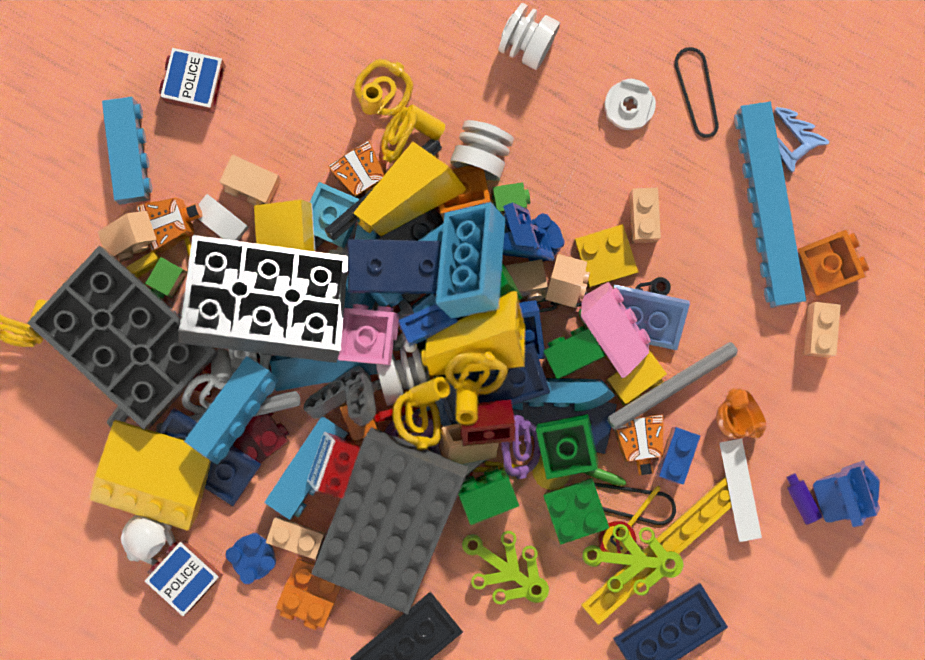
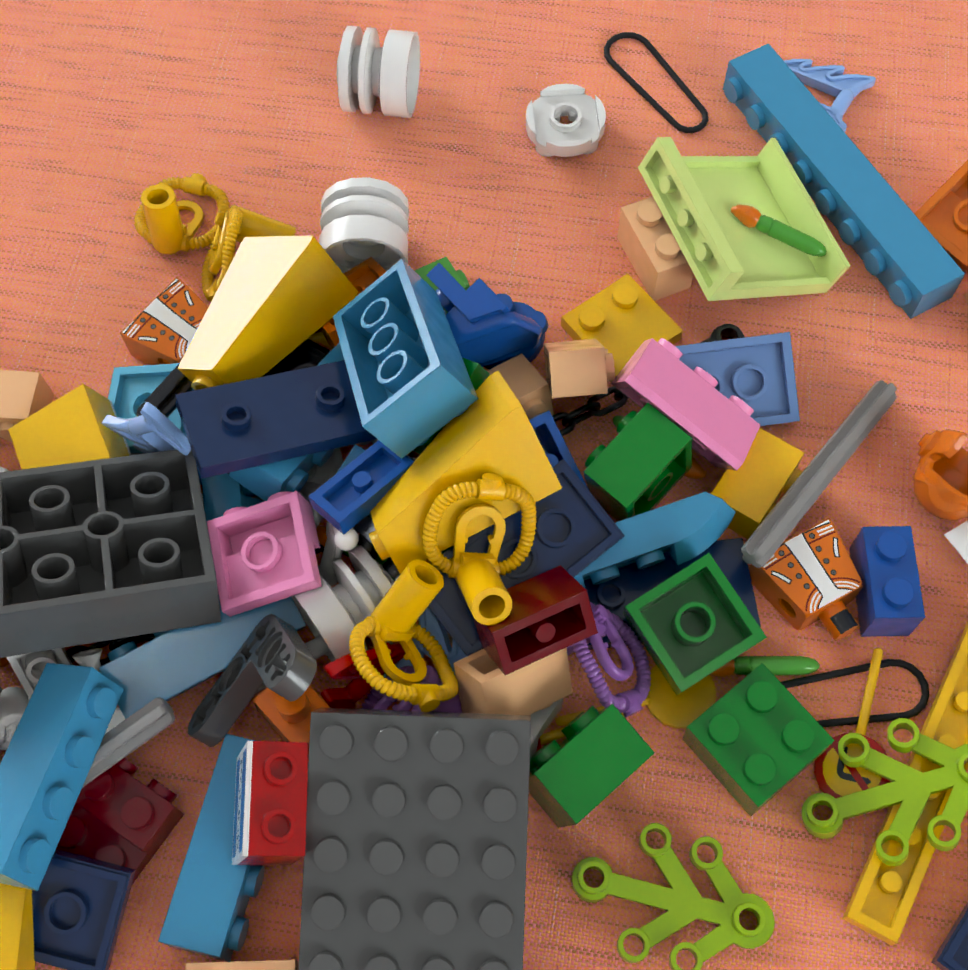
camera: 15 degrees left, 20 degrees down
none -> light blue piece [102,402,202,485]
none -> yellowish green panel [638,137,851,301]
none -> bright green piece [731,204,827,257]

